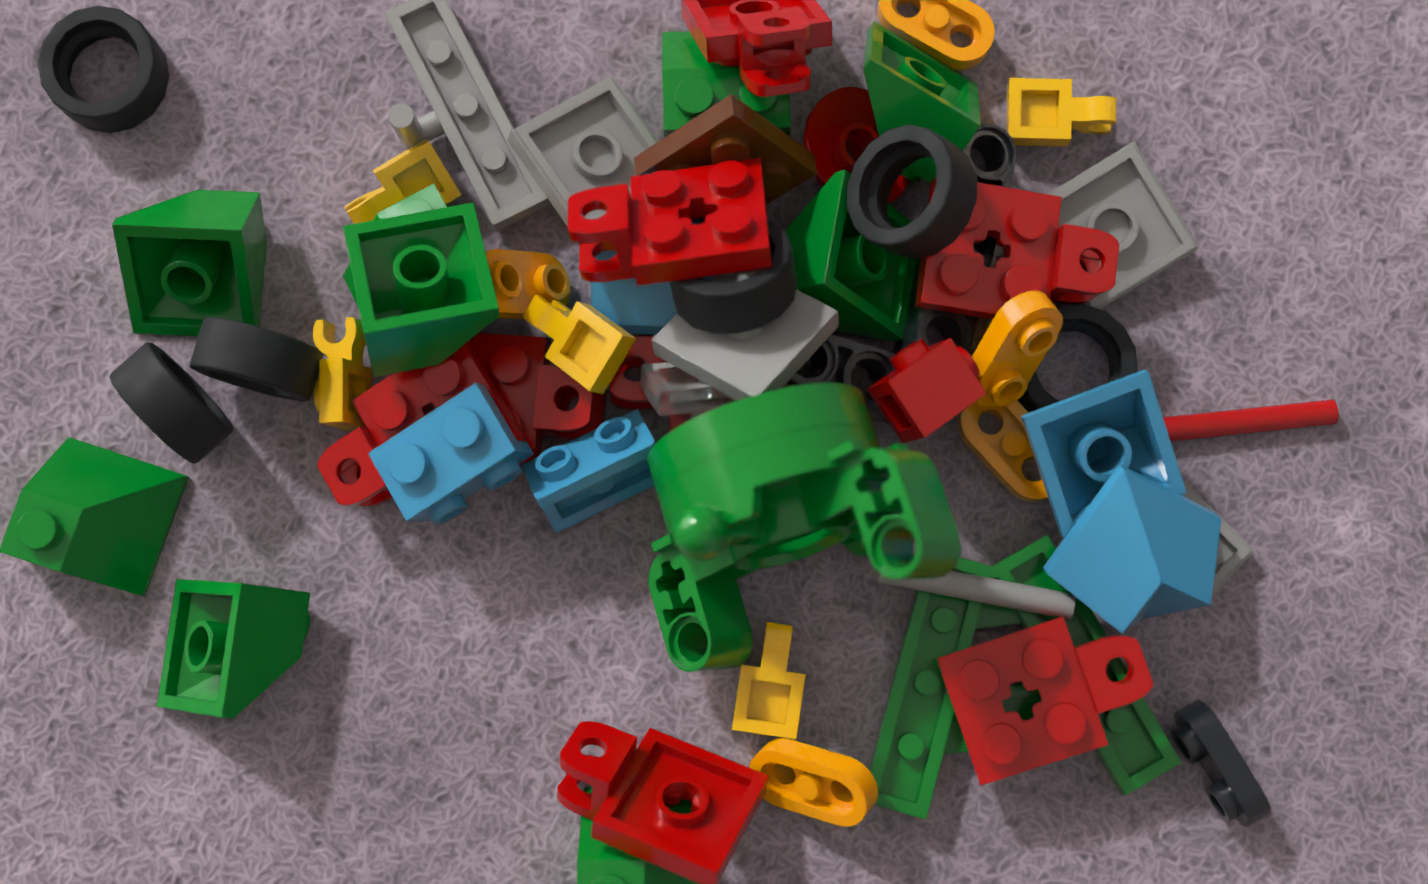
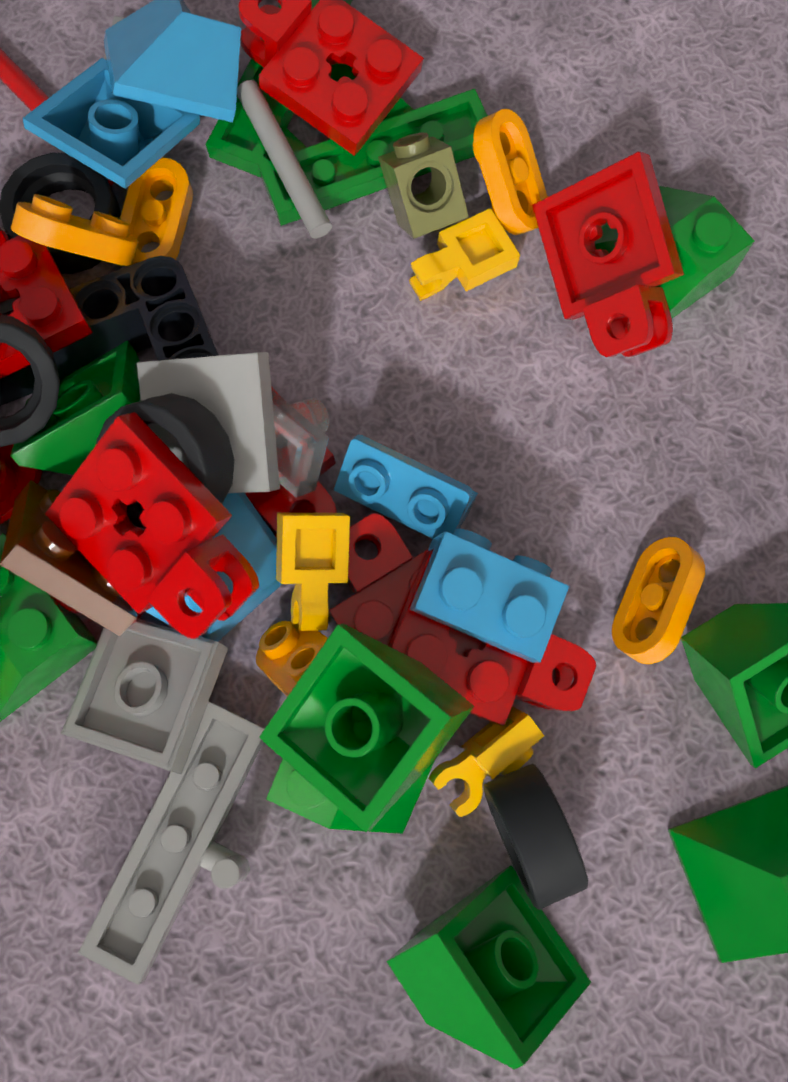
camera: 125 degrees left, 5 degrees down
black tyre [110,342,234,464] -> none
yellow plate [344,139,461,224] -> none
green piece [647,383,961,672] -> none
red brick [867,338,987,443] -> none
none -> olive brick [378,133,469,239]
none -> light orange plate [612,537,705,664]

